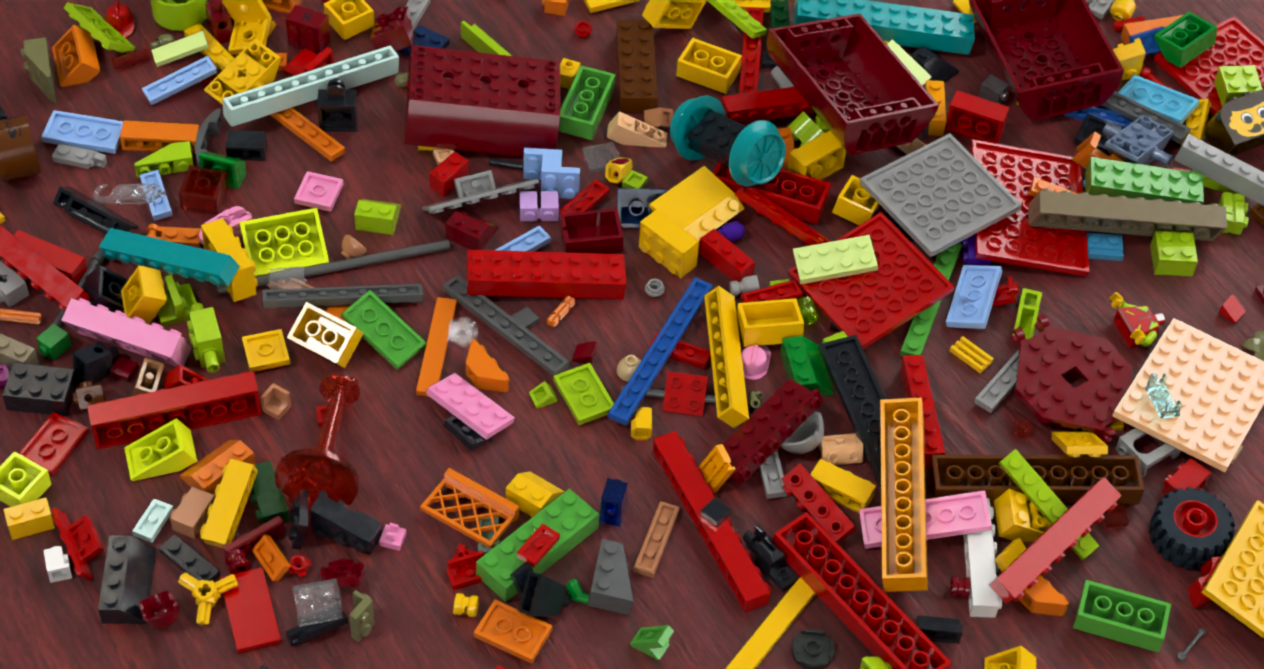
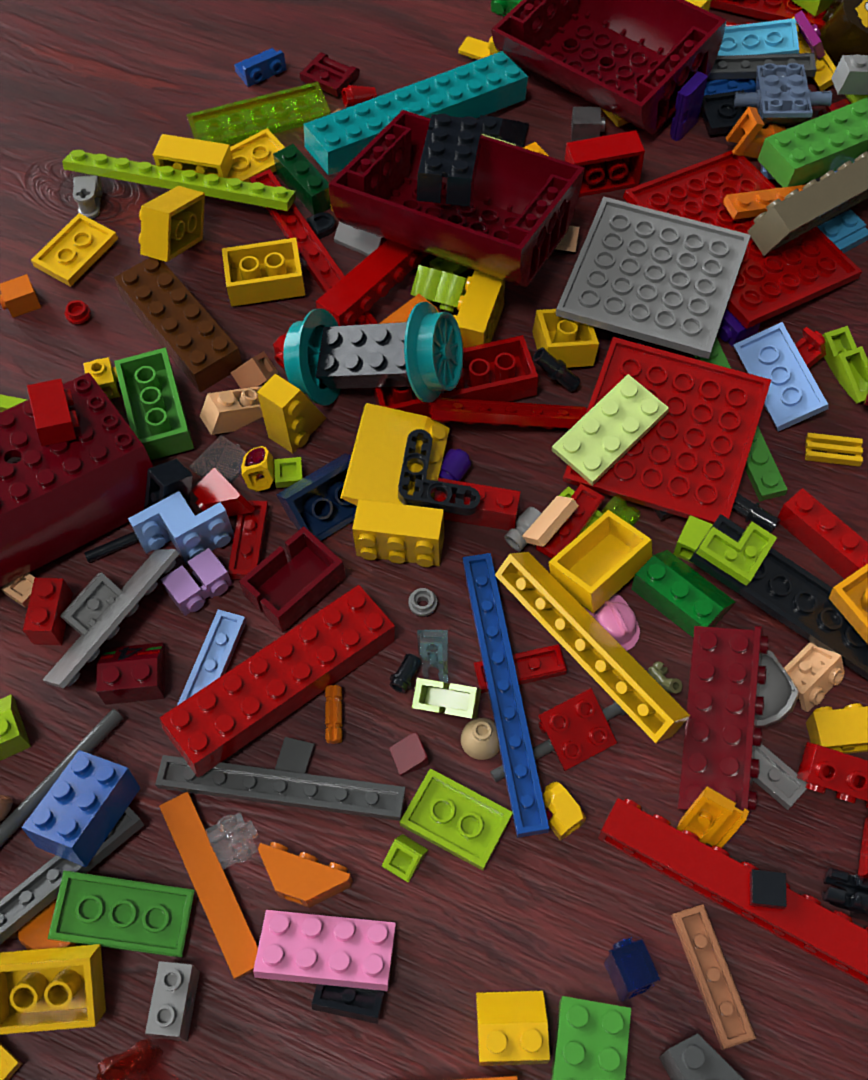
camera: 30 degrees left, 10 degrees up
none -> blue brick [22,750,140,867]
none -> red brick [27,378,79,446]
none -> black brick [144,459,193,510]
none -> light grey brick [145,961,200,1042]
none -> red slope [191,467,255,517]
none -> yellow wedge [257,374,326,454]
none -> black pin [389,654,422,693]
none -> black beam [398,429,480,515]
none -> piece [412,678,482,719]
none -> black piece [417,114,483,207]
none -> clear light blue hinge [417,630,449,683]
none -> light nougat tile [522,496,579,547]
none -> black pin [532,347,581,392]
none -> dark purple piece [670,72,708,141]
none -> lime plate [696,522,777,586]
none -> black axle [732,493,780,533]
none -> magenta plate [794,10,826,59]

